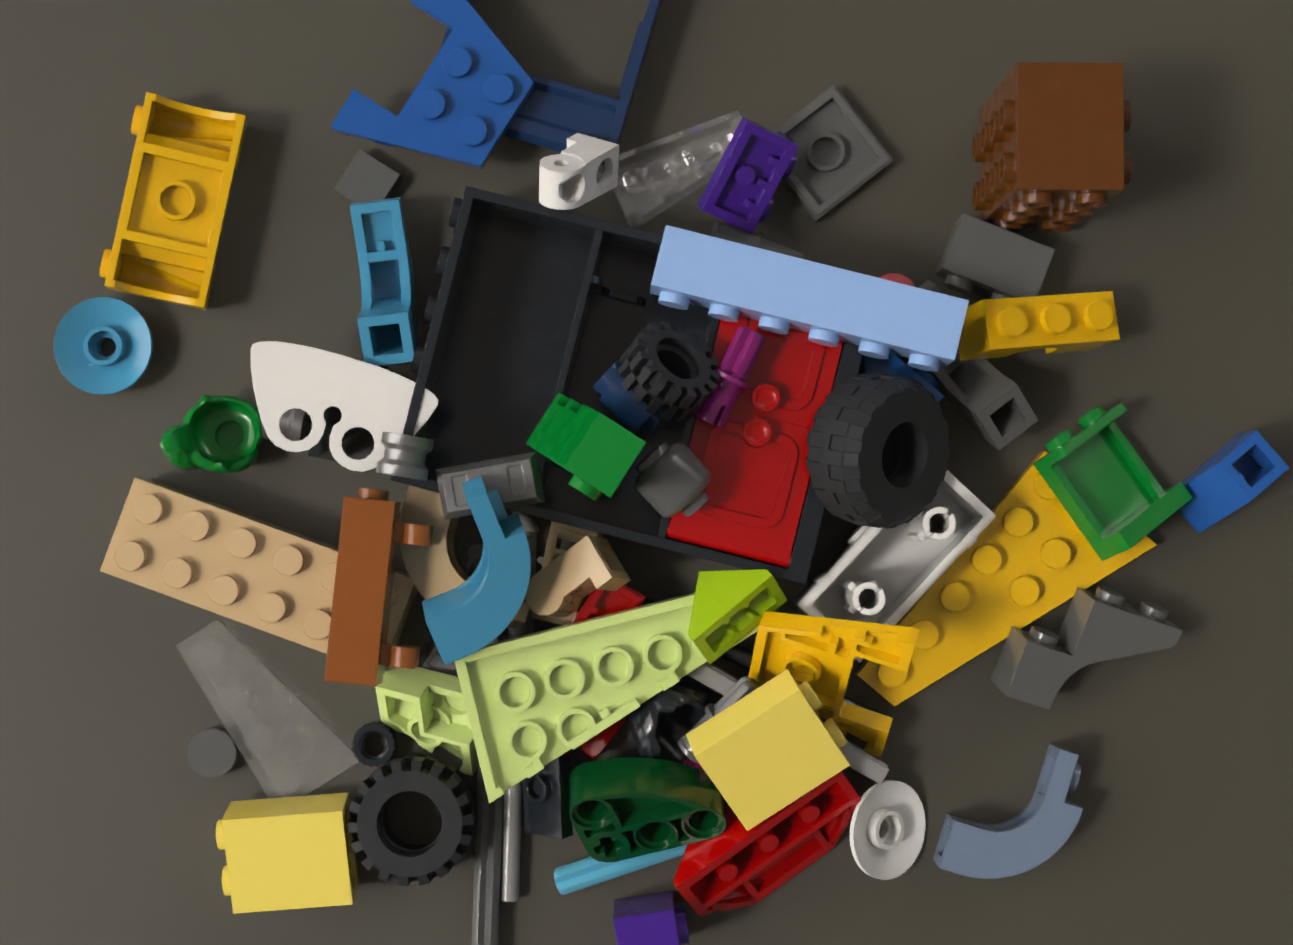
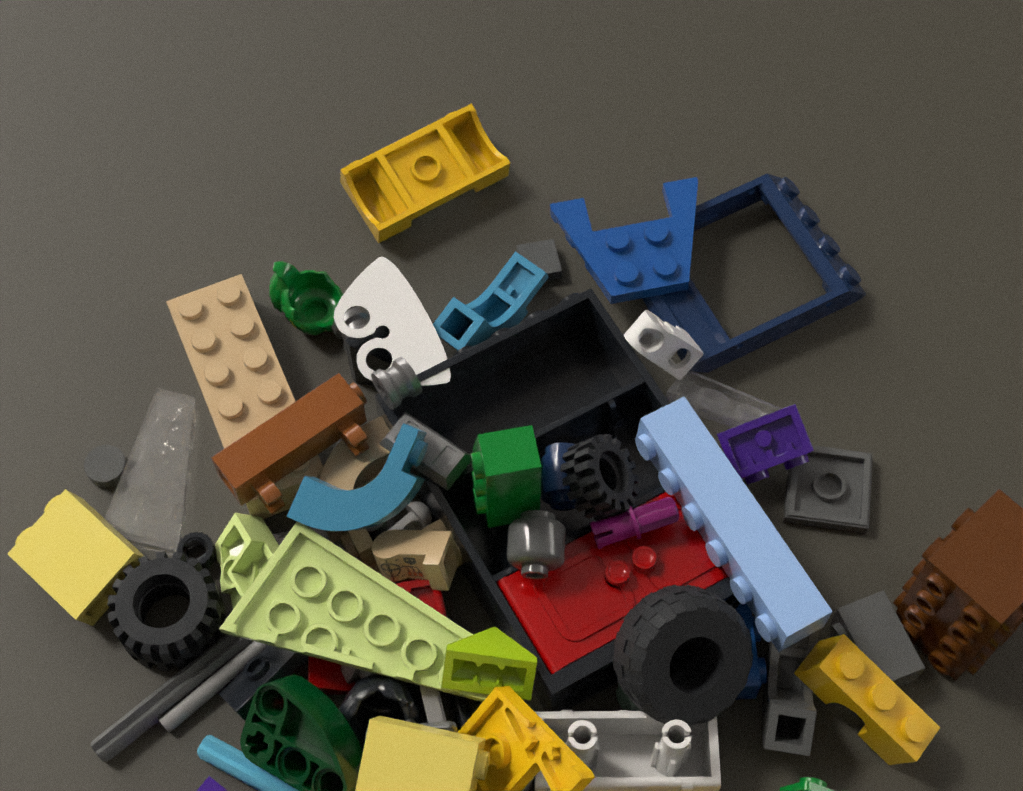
camera: 50 degrees right, 25 degrees down
dark azure dish [54,297,153,395] -> none

